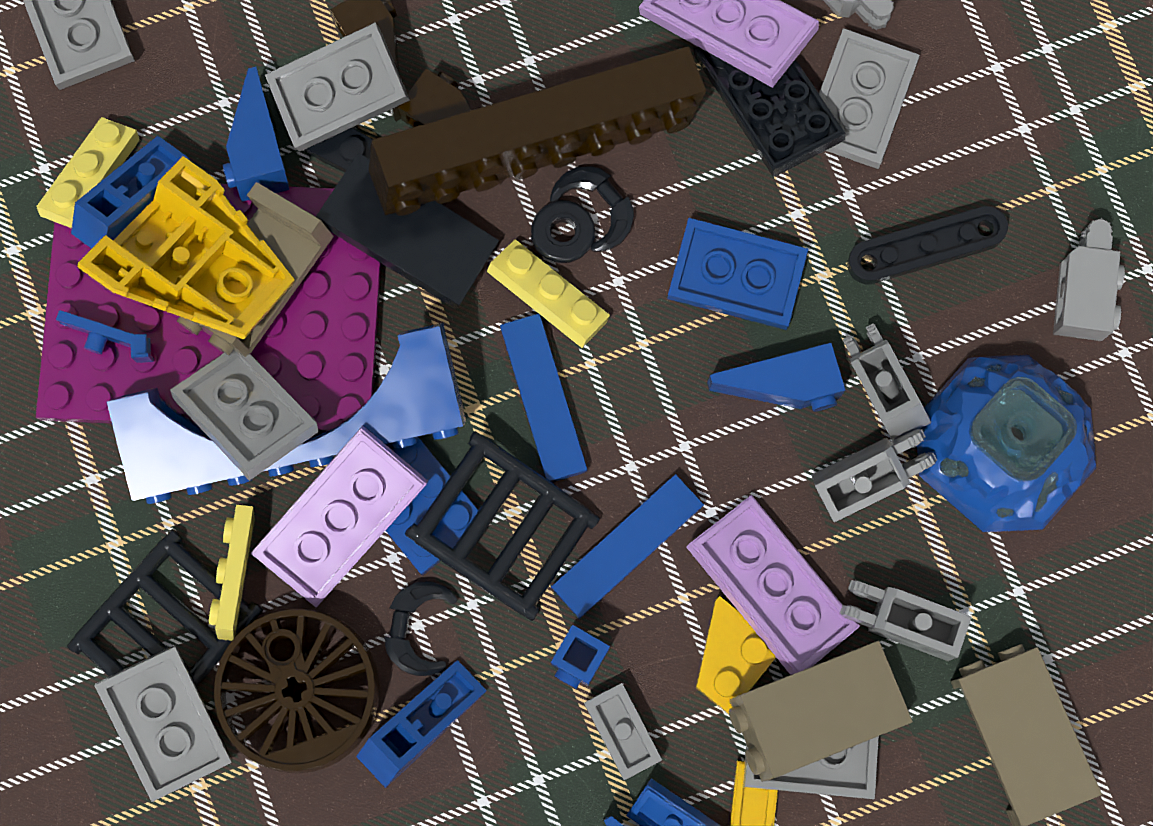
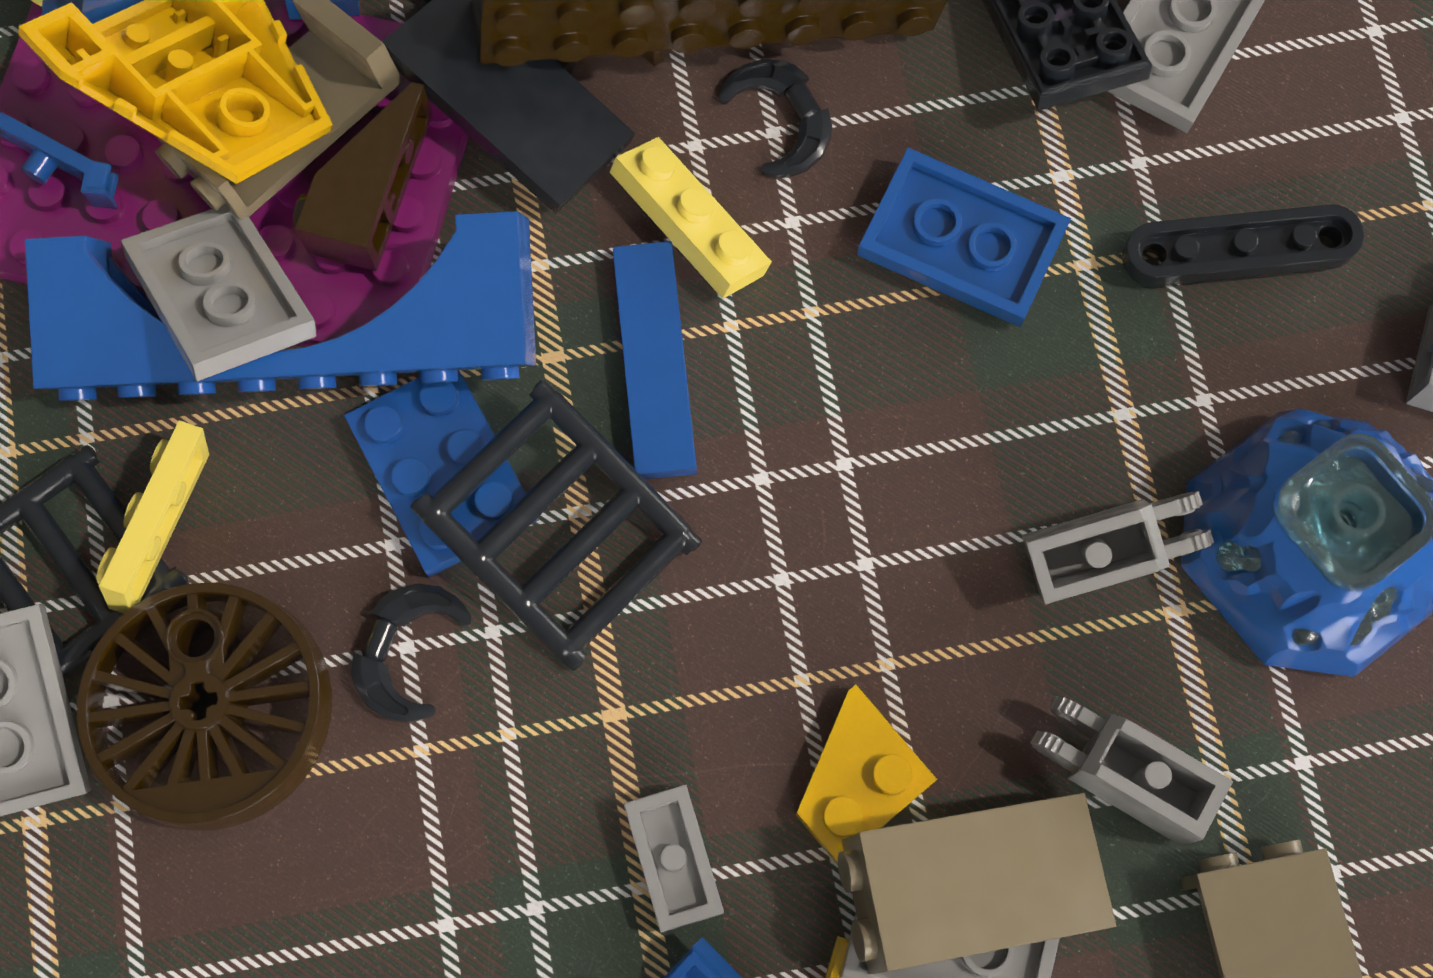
camera: 10 degrees right, 5 degrees down
lavender tile [251,425,428,607] -> none
blue slope [356,660,487,788] -> none
black piece [531,200,595,263] -> none
blue tile [551,474,704,619] -> none
blue brick [551,625,610,689] -> none
lavender tile [686,495,860,675] -> none
blue slope [707,343,846,412] -> none
light grey hinge [842,323,931,440] -> none
none -> dark brown slope [293,82,433,271]

